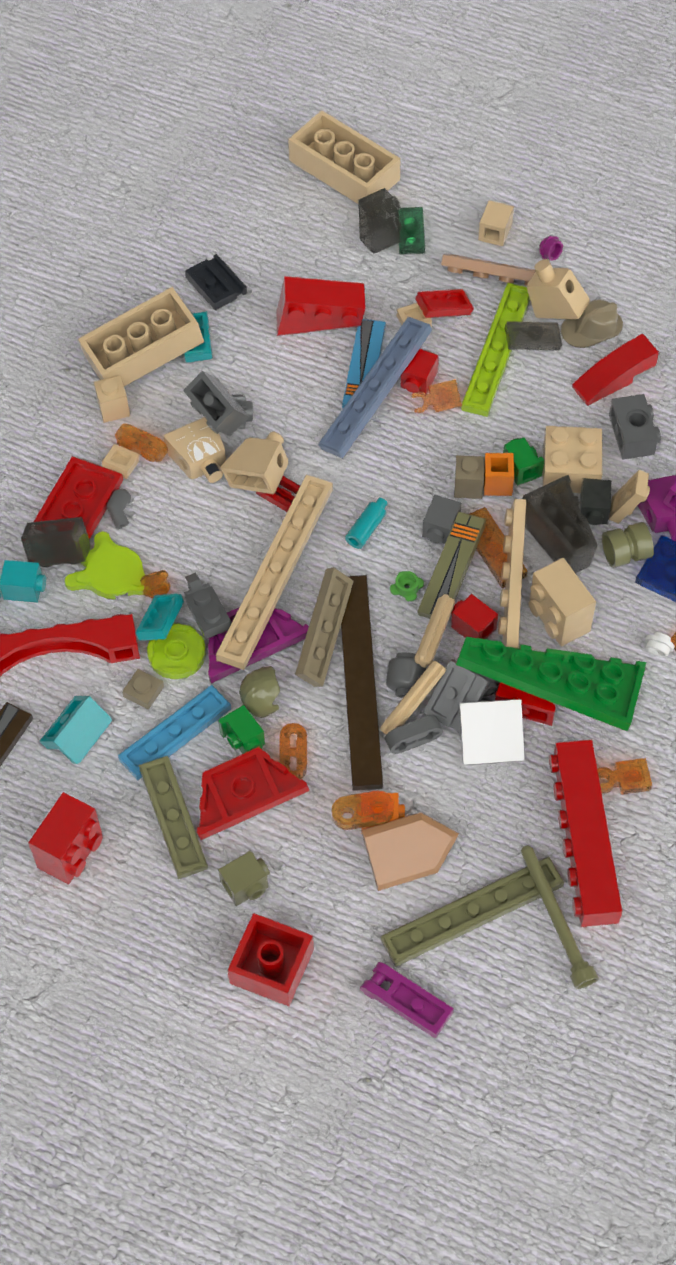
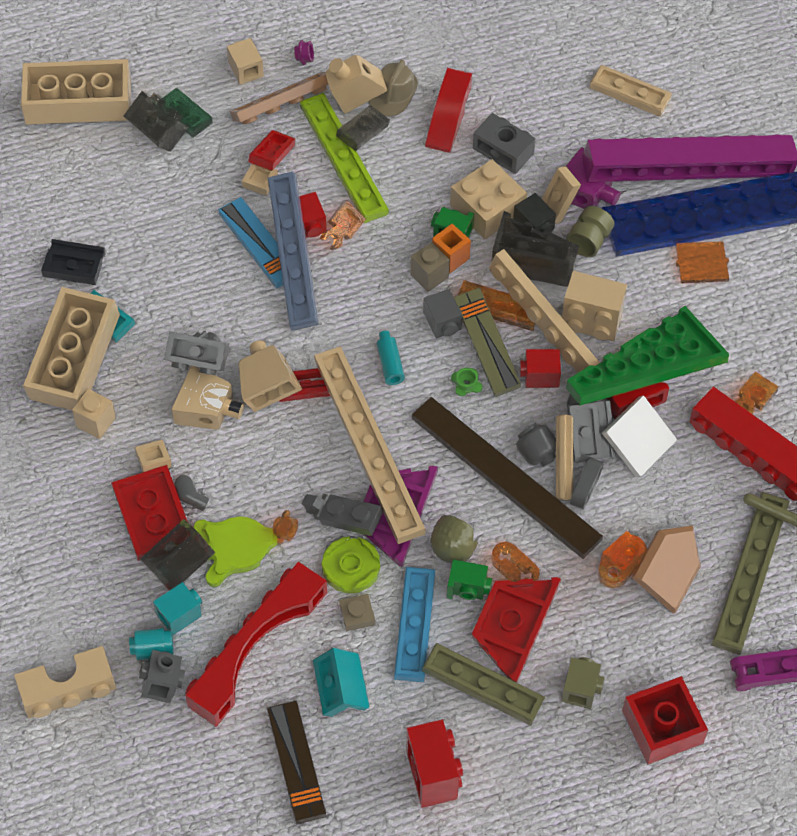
camera: 45 degrees left, 0 degrees up
clear orange plate [115,423,168,462] -> none
teal plate [135,594,184,640] -> none
red wedge [276,276,366,336] -> none
dark tan plate [295,567,353,687] -> none
tan axle [415,594,455,668] -> none
white plate [645,632,675,657] -> none

